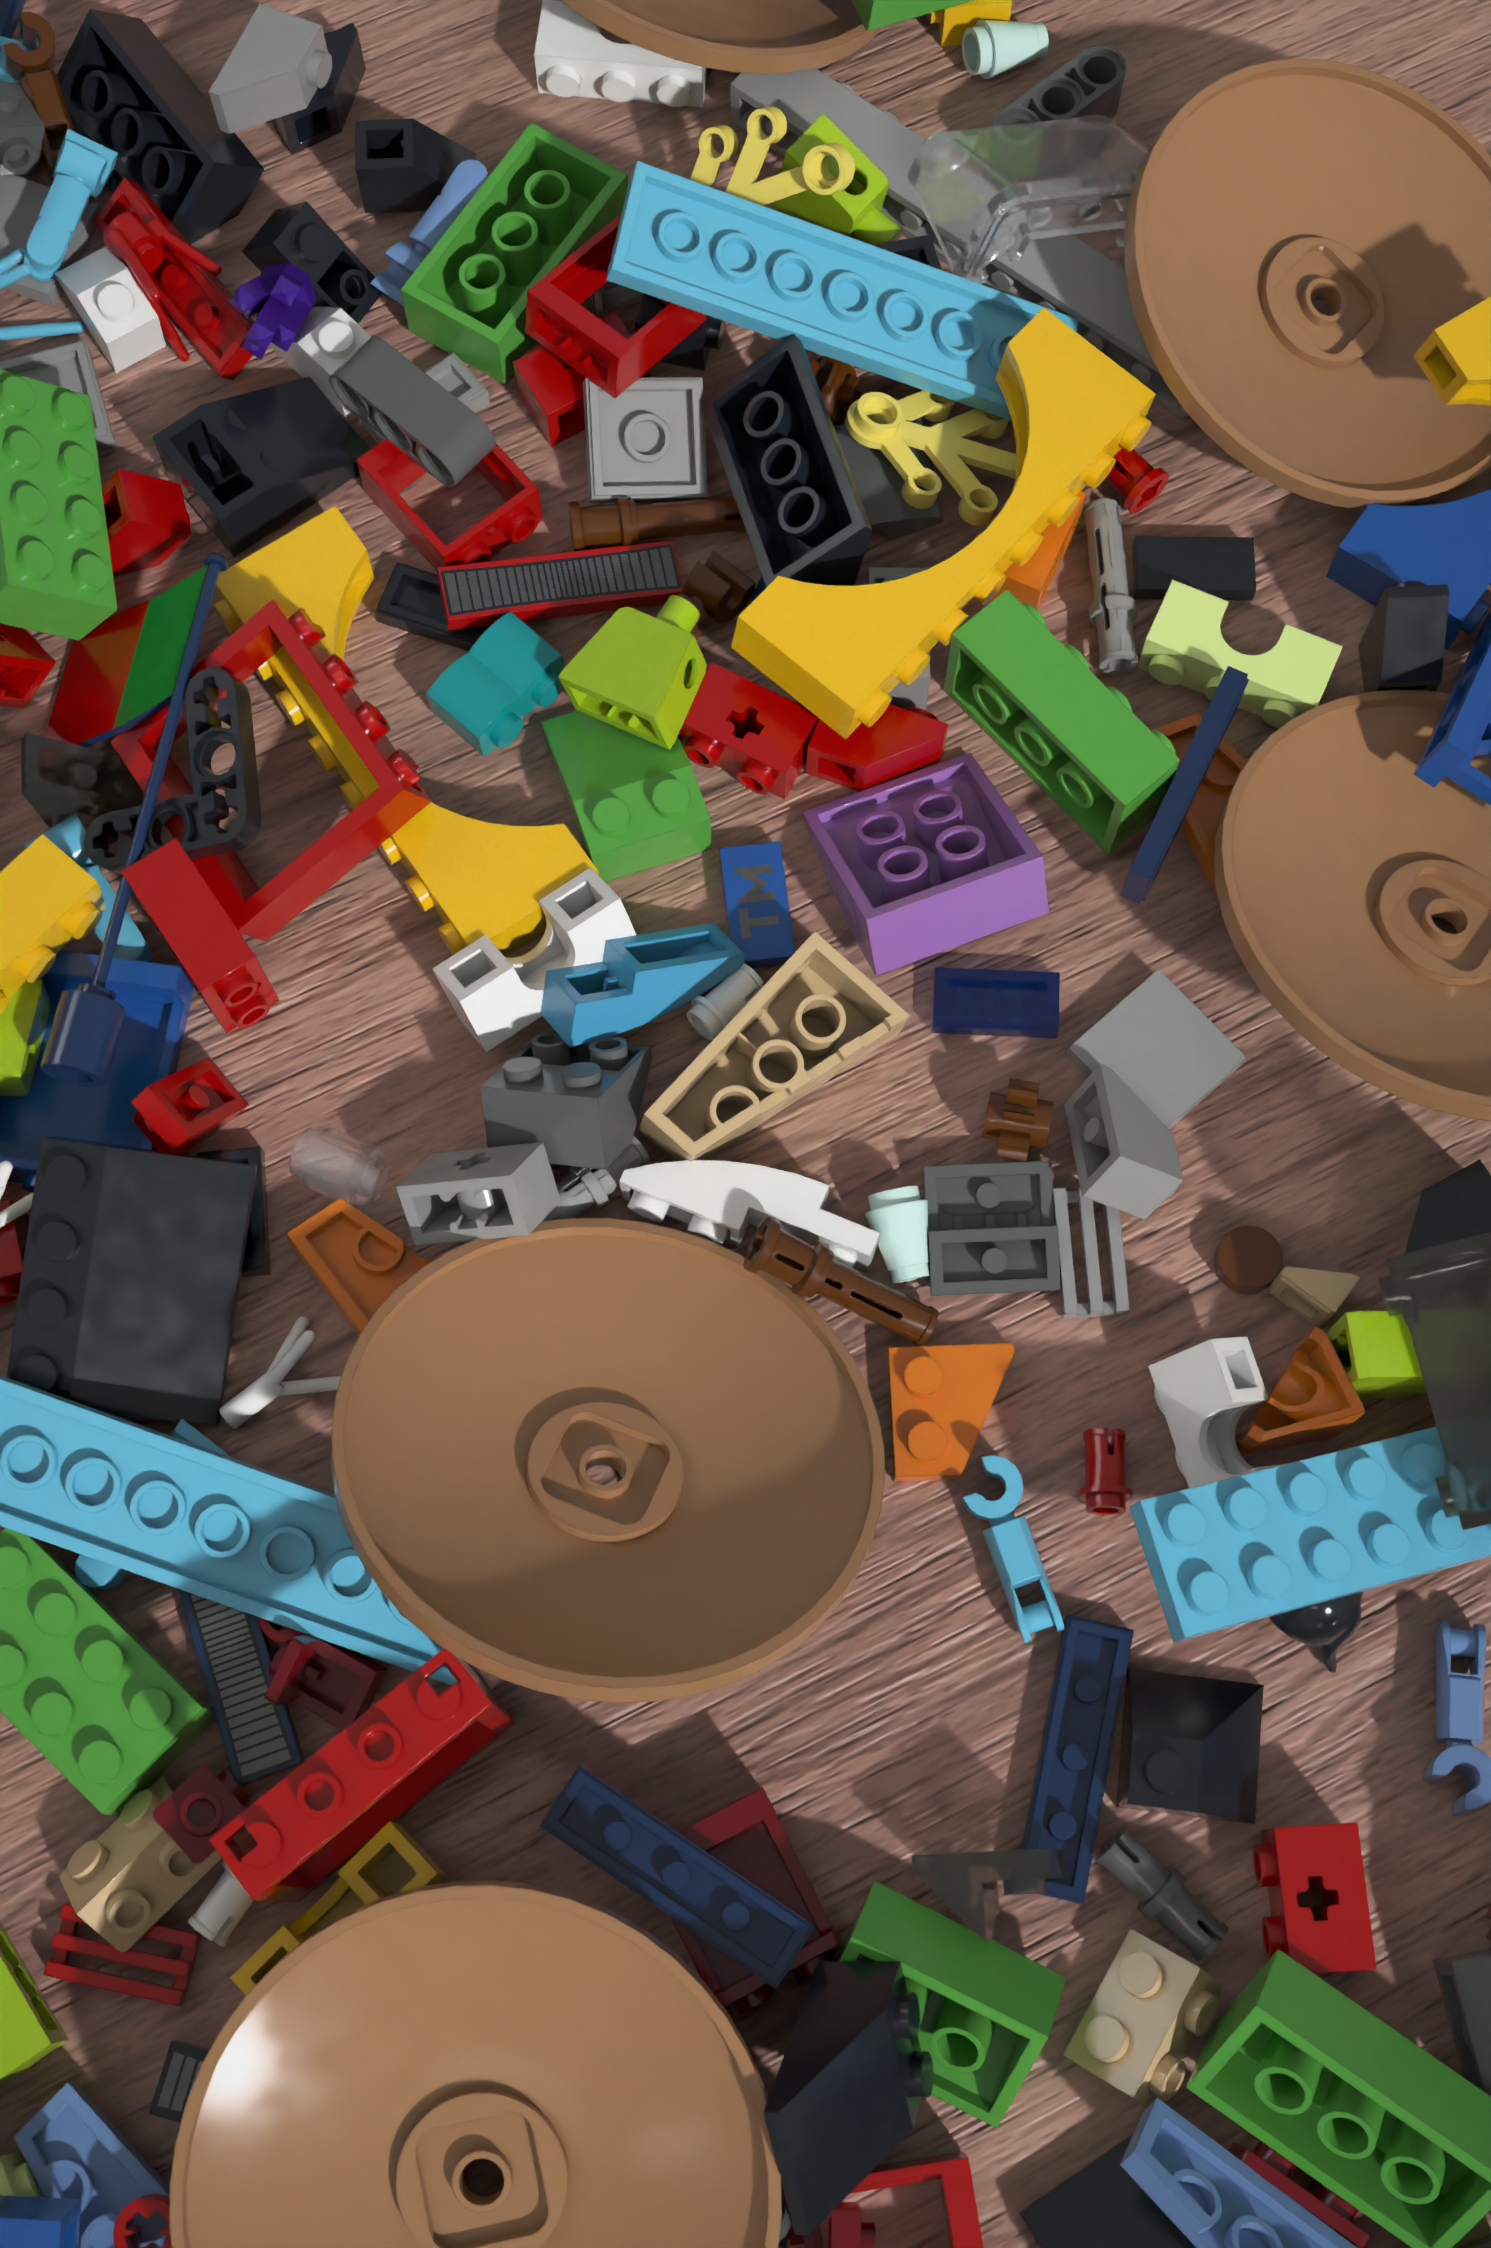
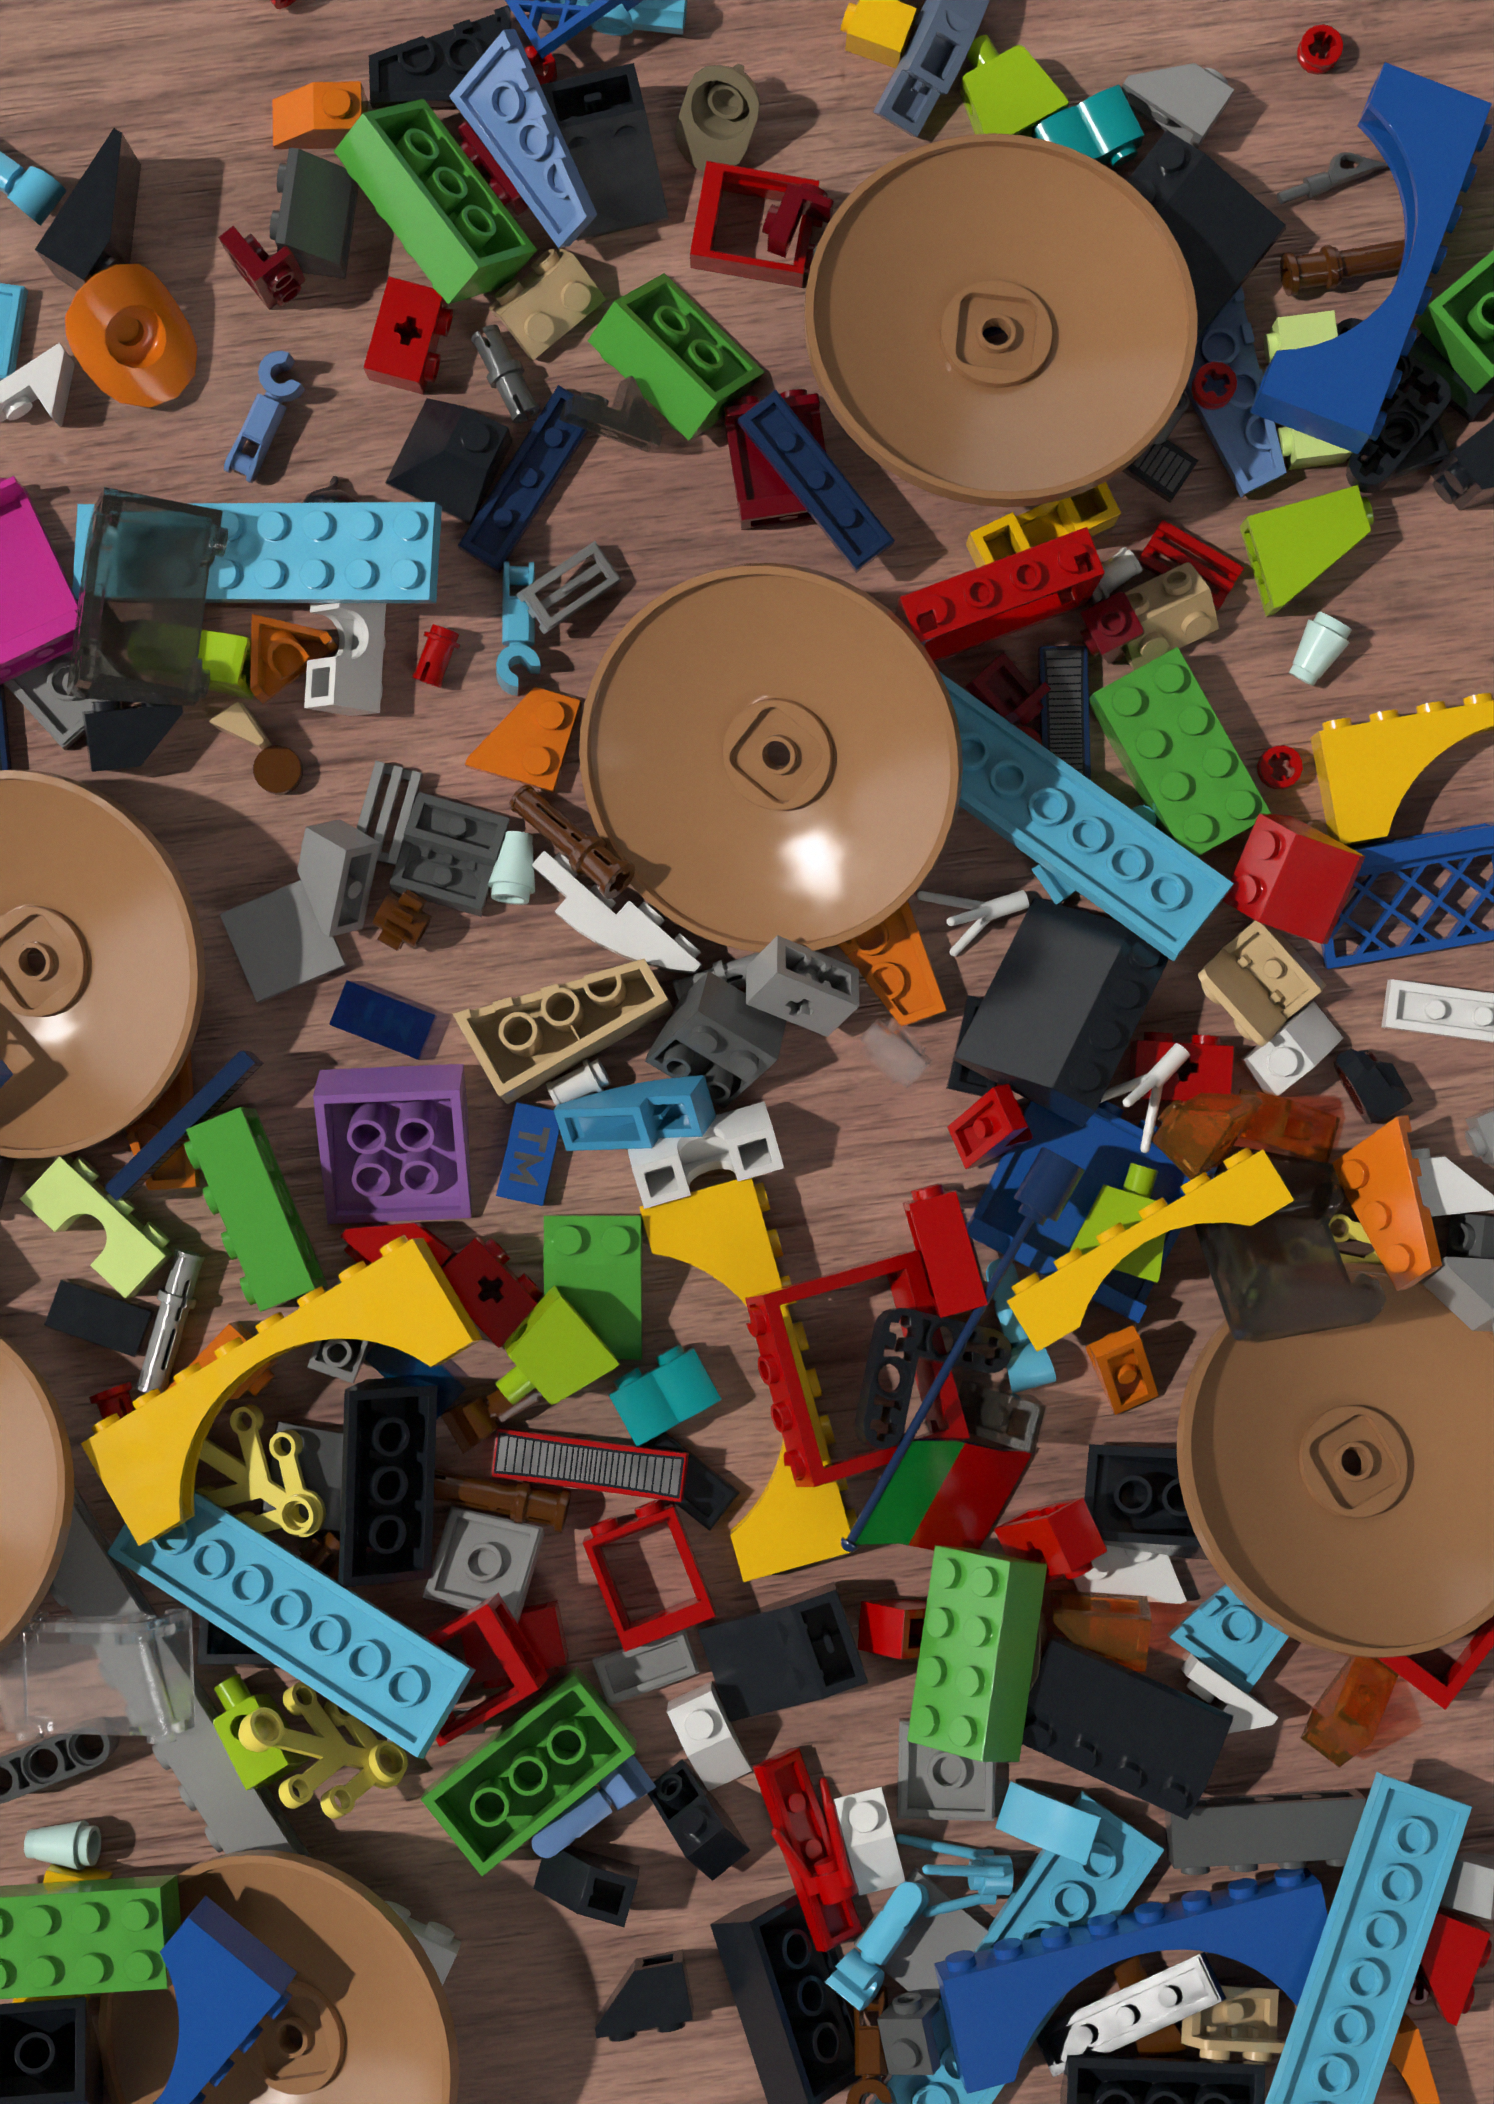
camera: 165 degrees left, 15 degrees up
light grey slope [209,3,332,134] -> none
dark purple rock [230,262,317,359] -> none
dark grey beam [329,336,496,487] -> none
black slope [763,1961,934,2235] -> none
none -> light grey tile [516,541,622,634]

